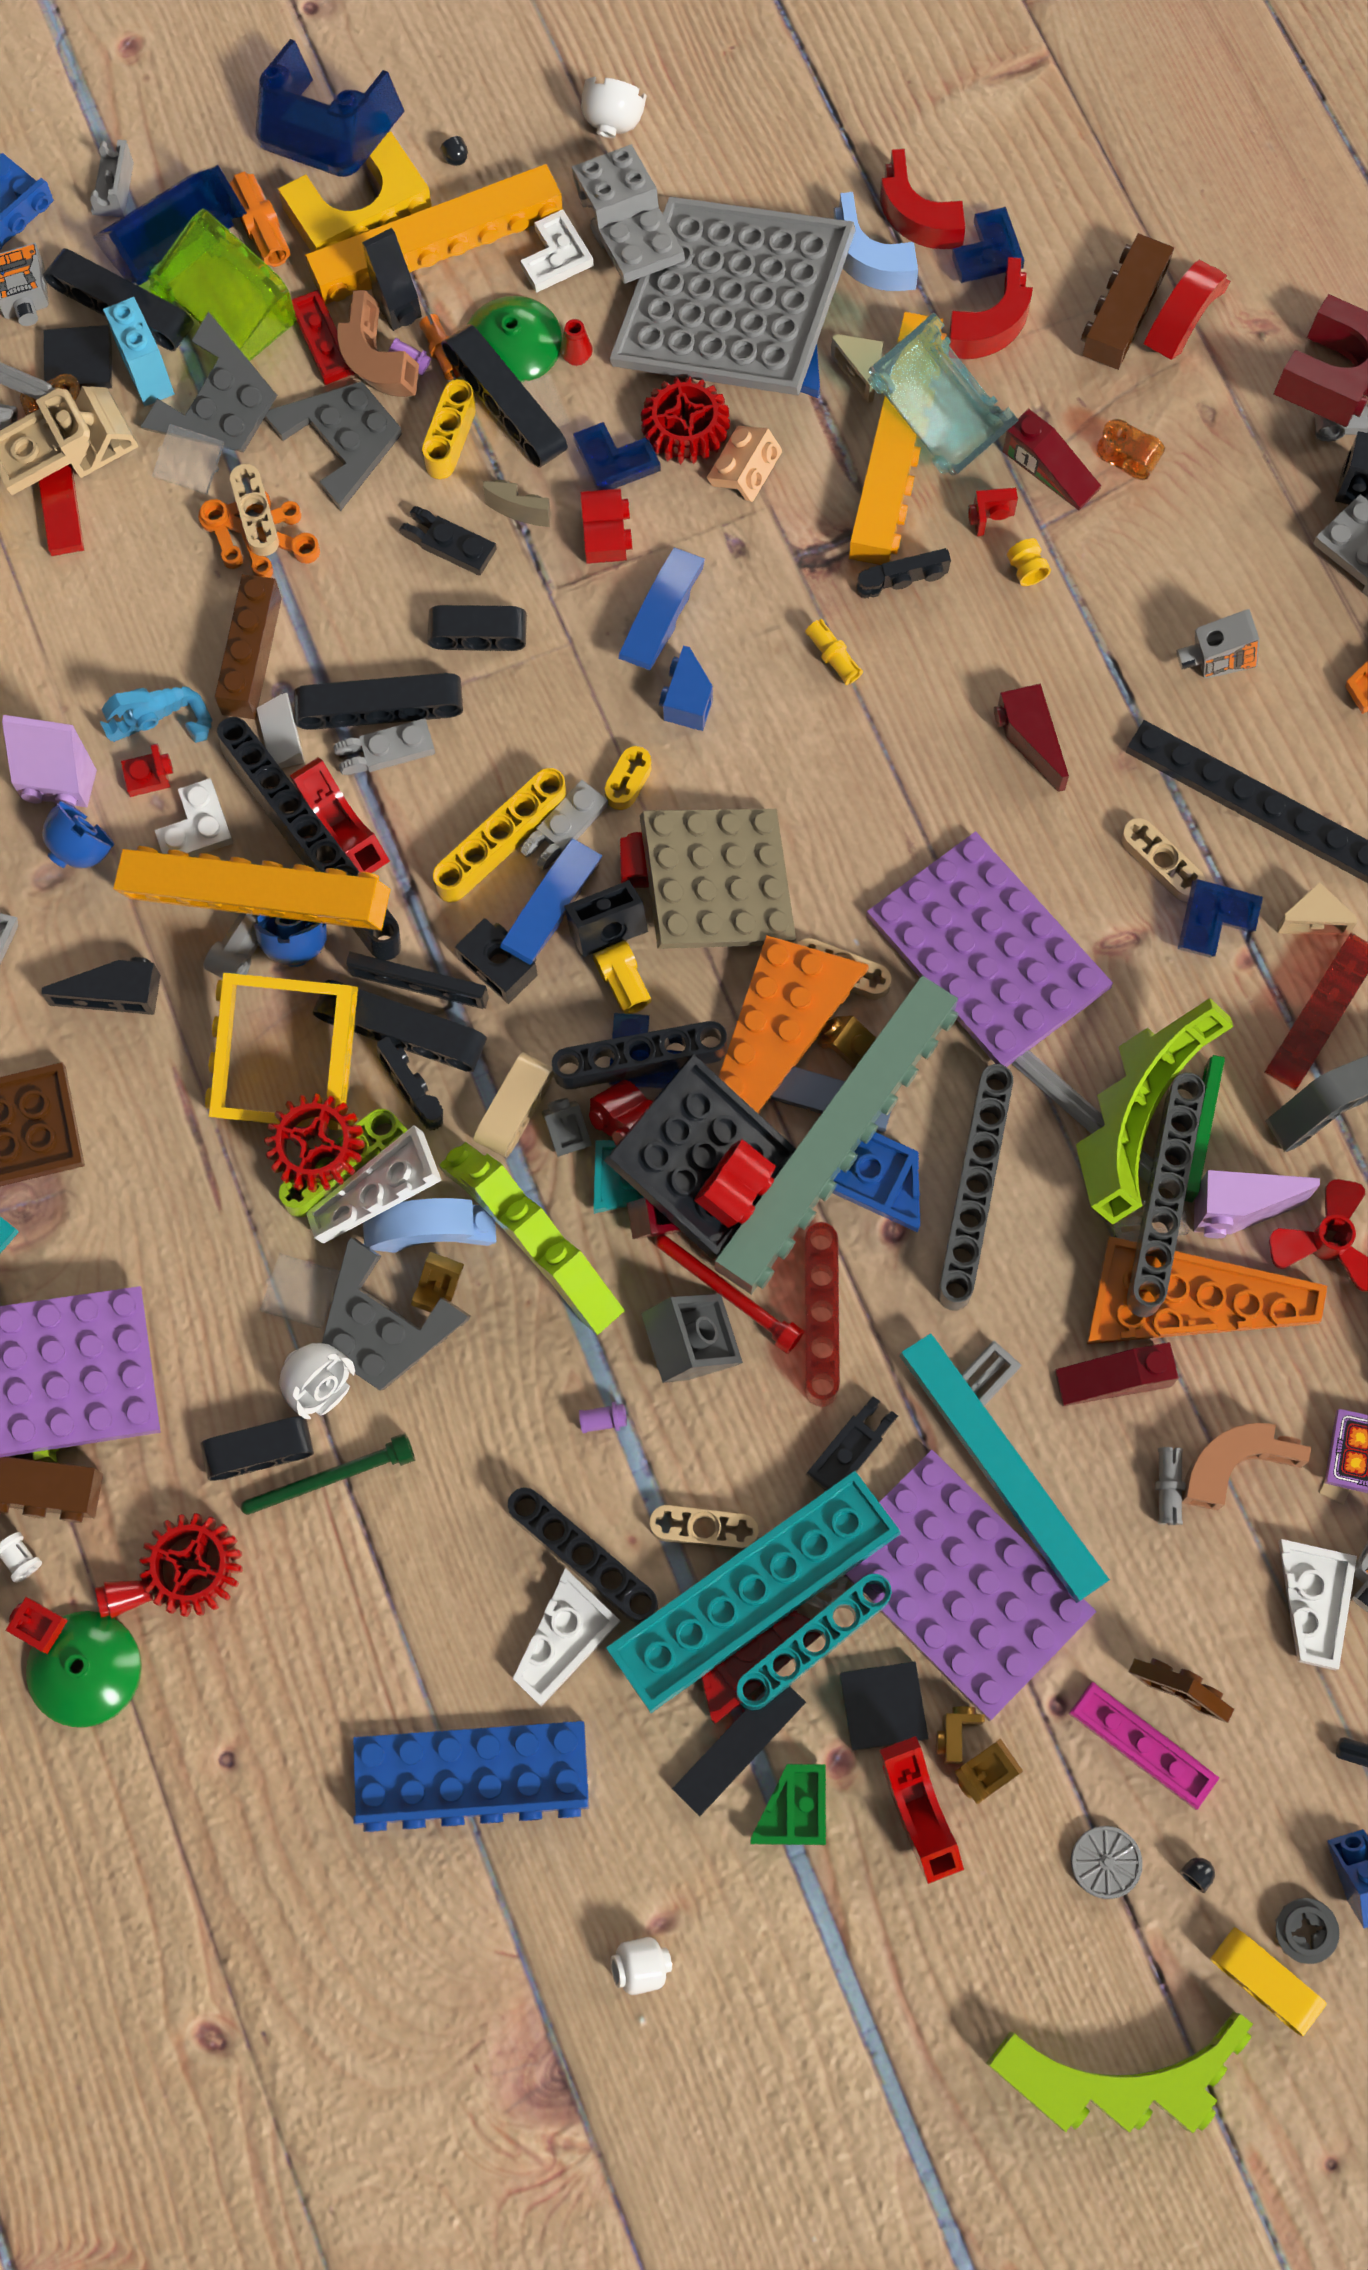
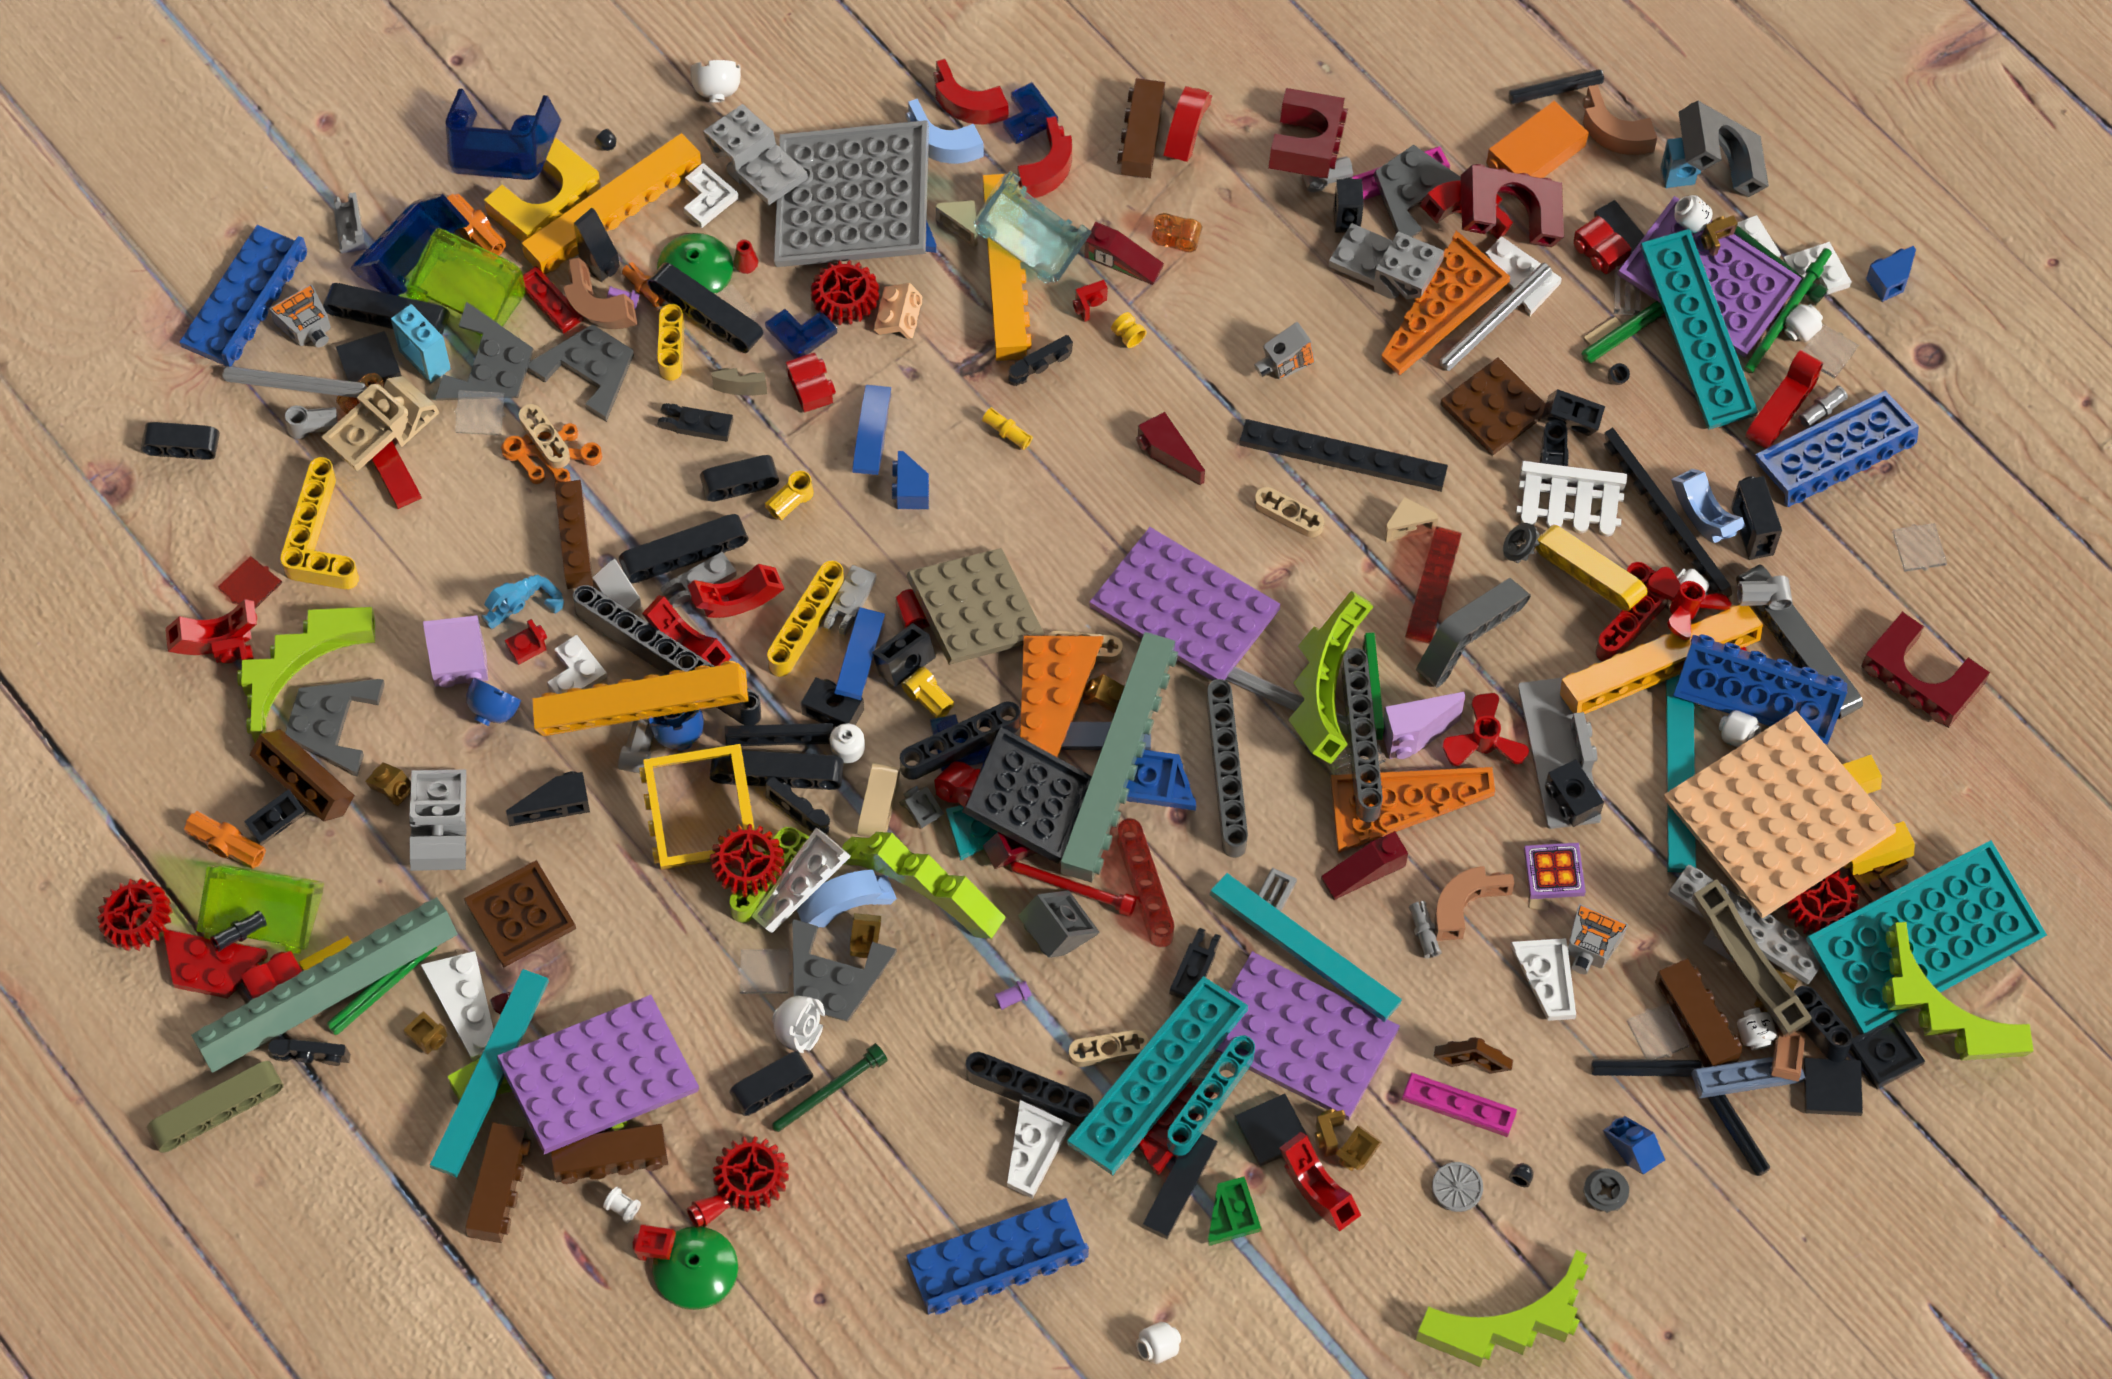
camera: 20 degrees left, 10 degrees down
yellow beam [605,746,652,810] -> none
red brick [694,1139,776,1228] -> none
clear blue plate [1178,879,1263,958] -> none
yellow beam [1210,1927,1327,2037] -> none
none -> red arch [687,564,784,618]
none -> yellow piece [765,470,814,521]
none -> white head [830,723,865,763]

